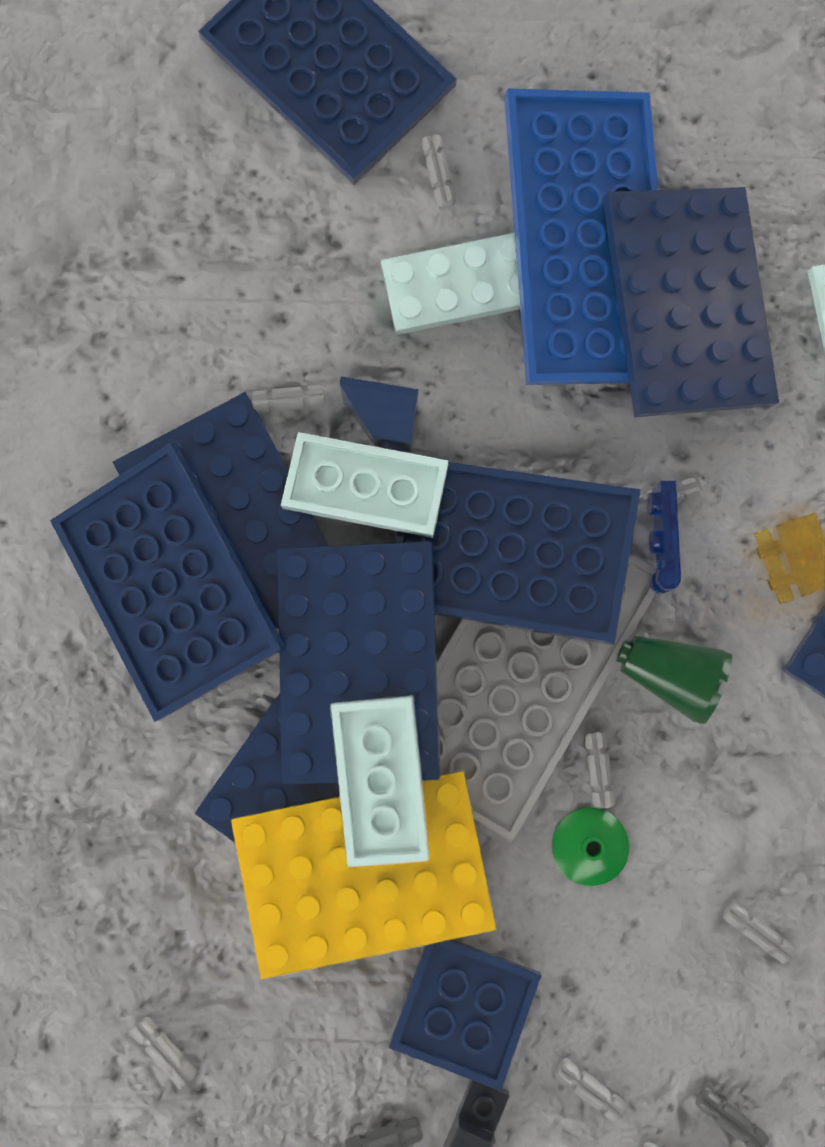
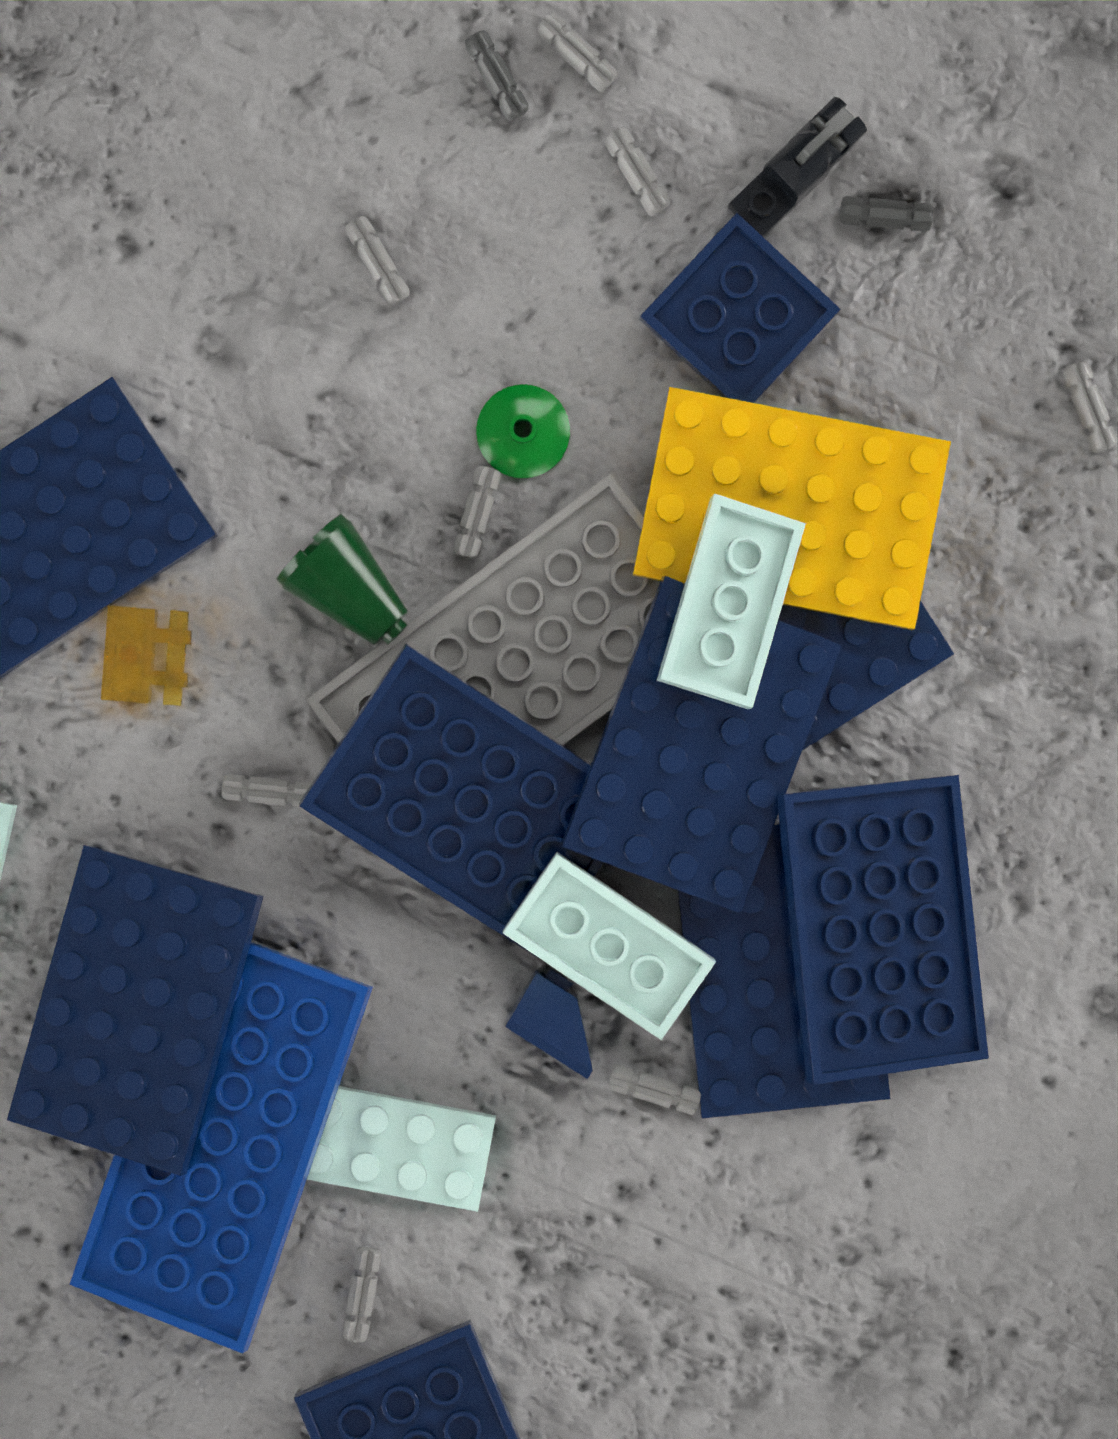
camera: 160 degrees left, 5 degrees up
clear blue plate [647,480,681,594] -> none

